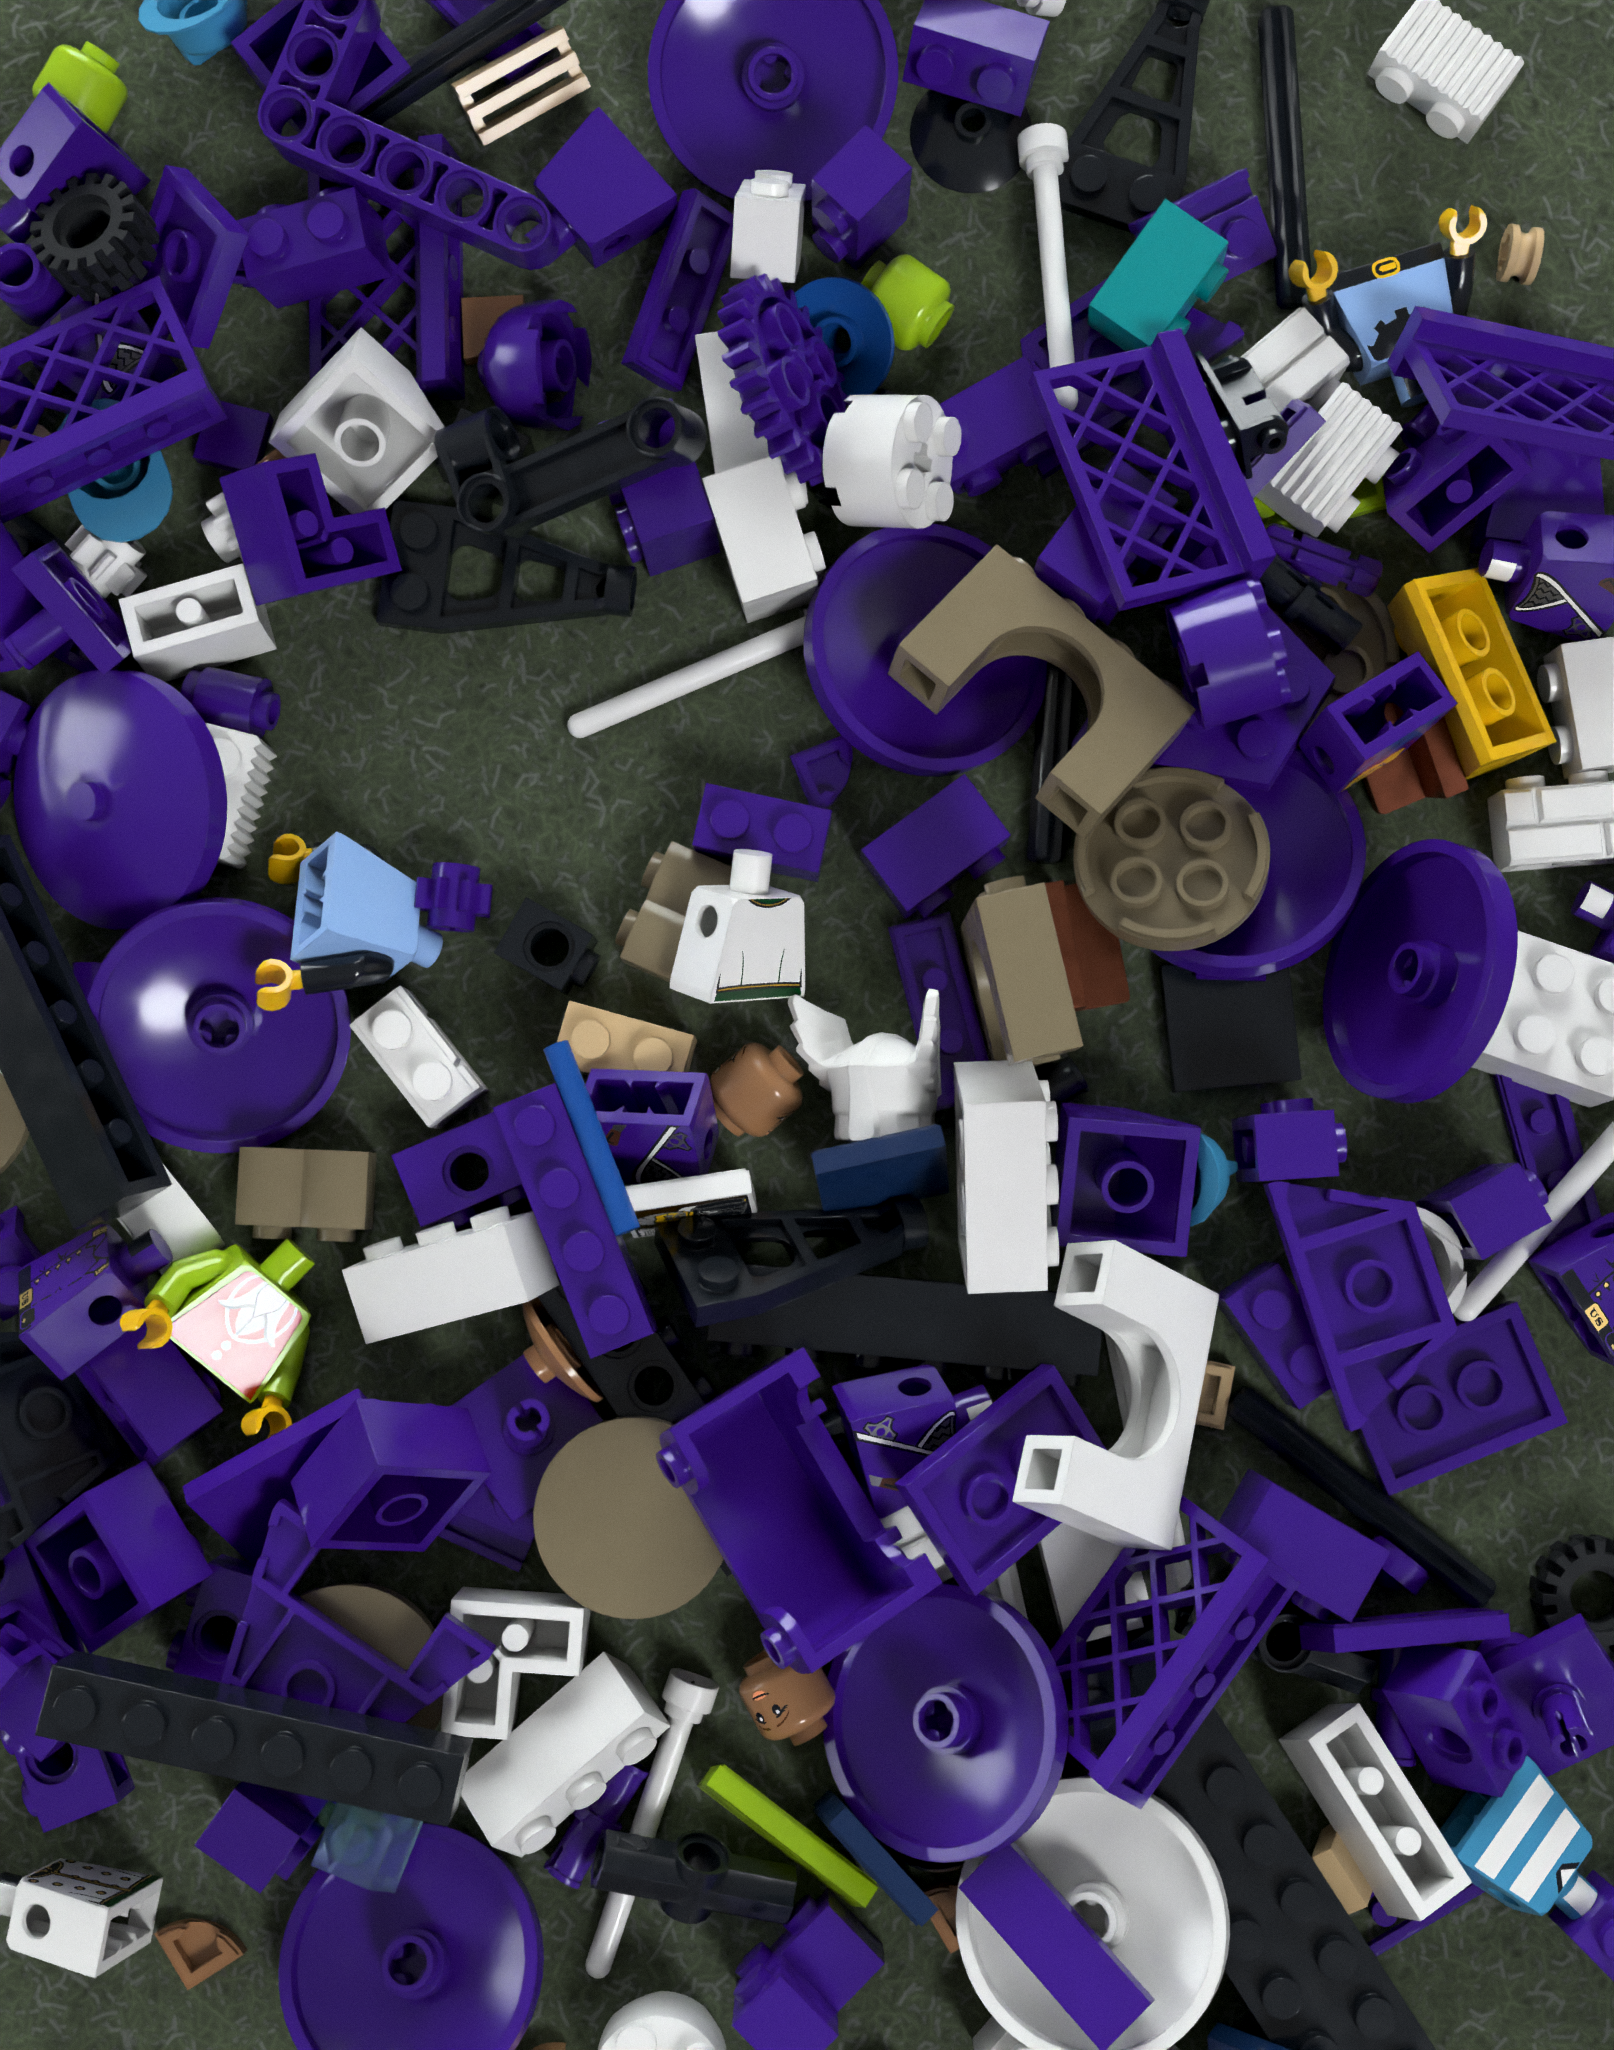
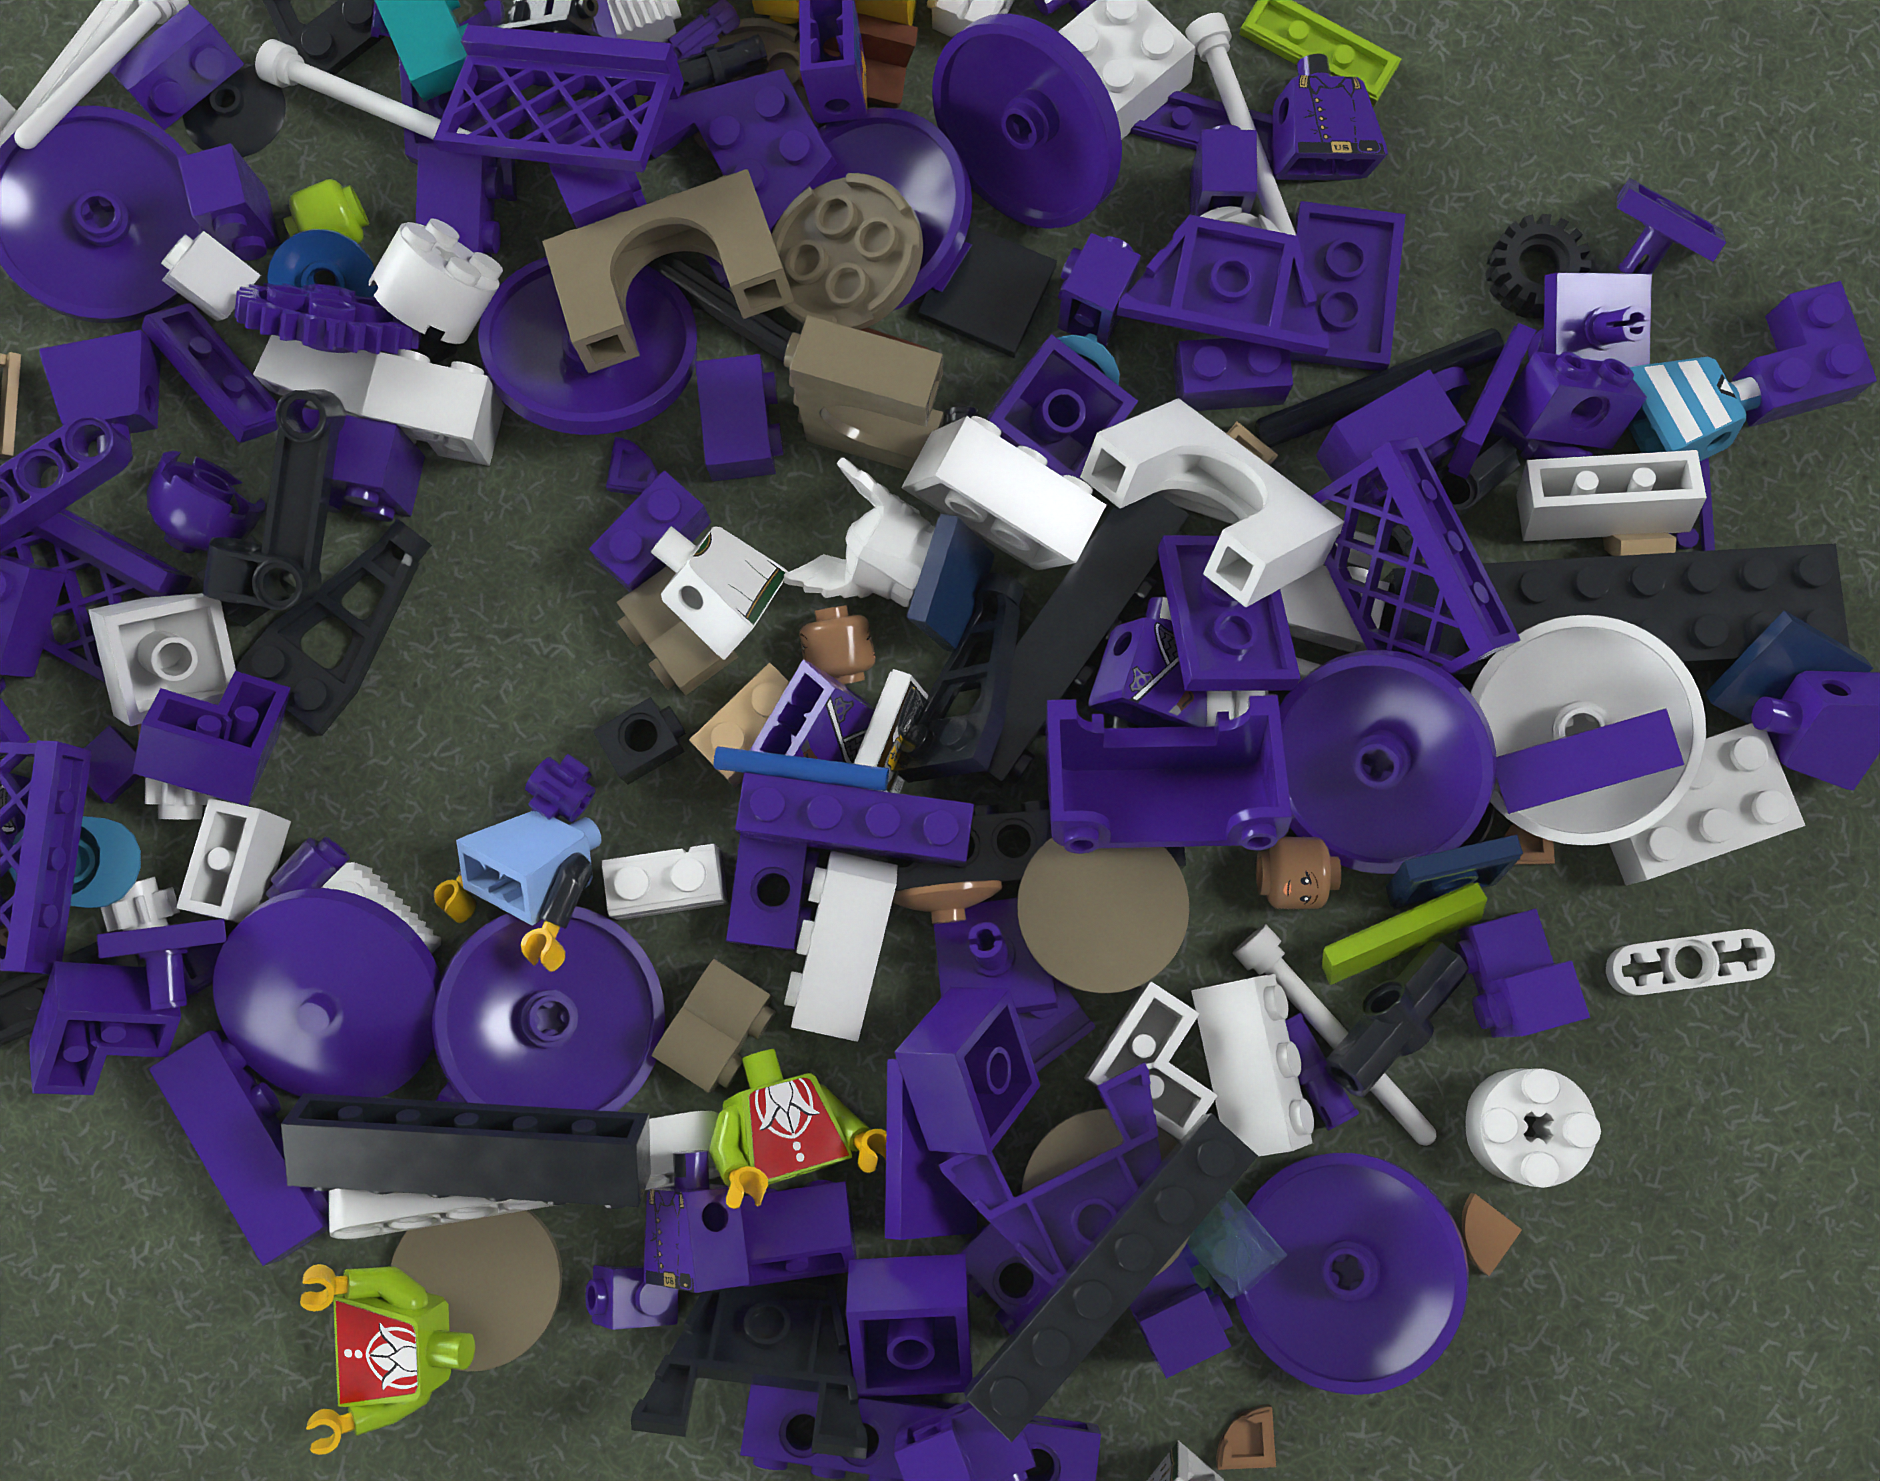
camera: 60 degrees left, 5 degrees down
medium nougat tile [461,295,525,365] -> none
white piece [567,608,808,738] -> none
dark purple tile [888,912,989,1111] -> none
dark purple brick [1165,575,1292,730] -> none

